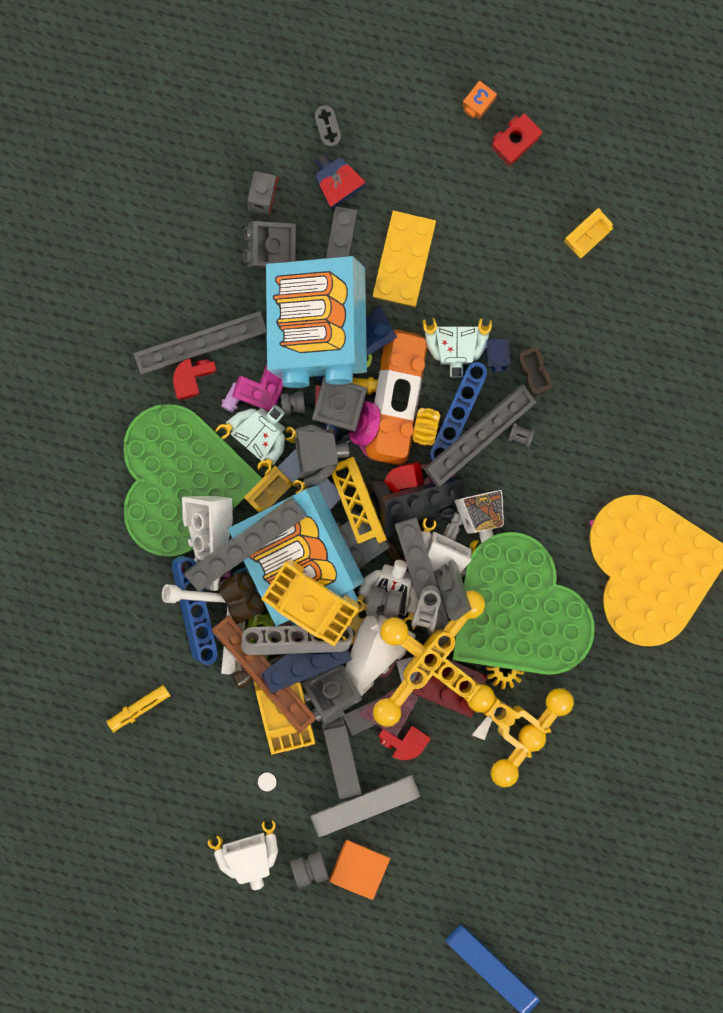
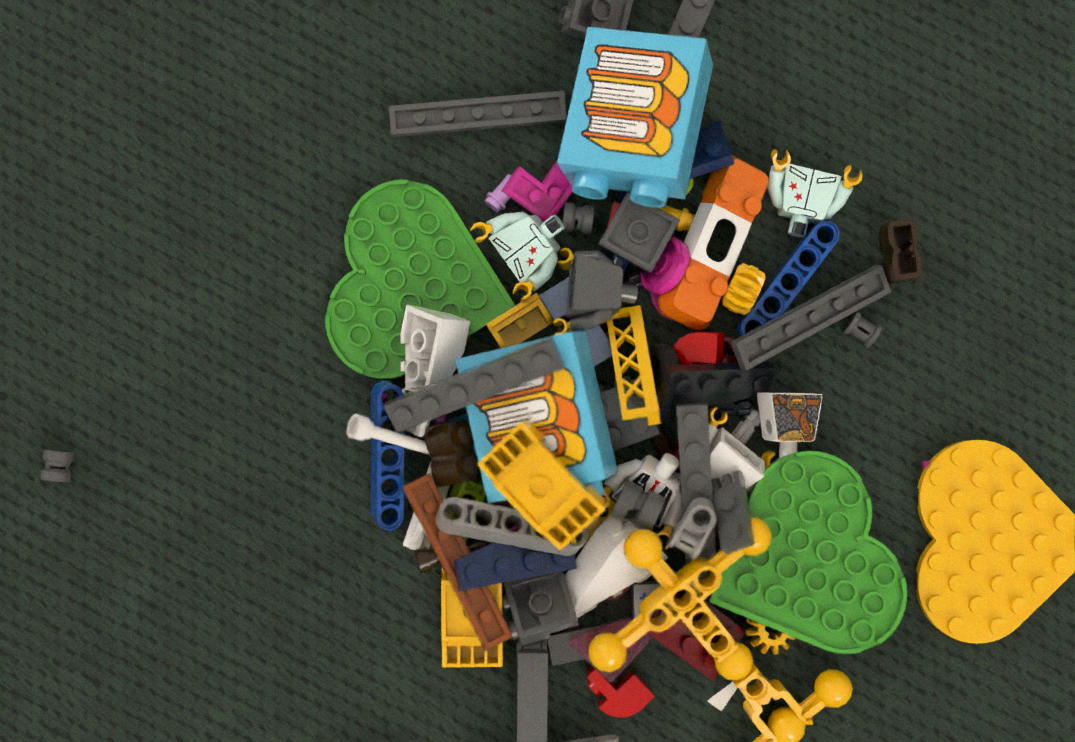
camera: 10 degrees right, 0 degrees up
yellow pin [106,684,171,733] -> none
red brick [173,358,217,400] -> none
white sticker [258,773,276,791] -> none
yellow plate [372,211,436,308] -> none
clear blue brick [486,339,510,372] -> none
yellow hinge [564,208,613,259] -> none

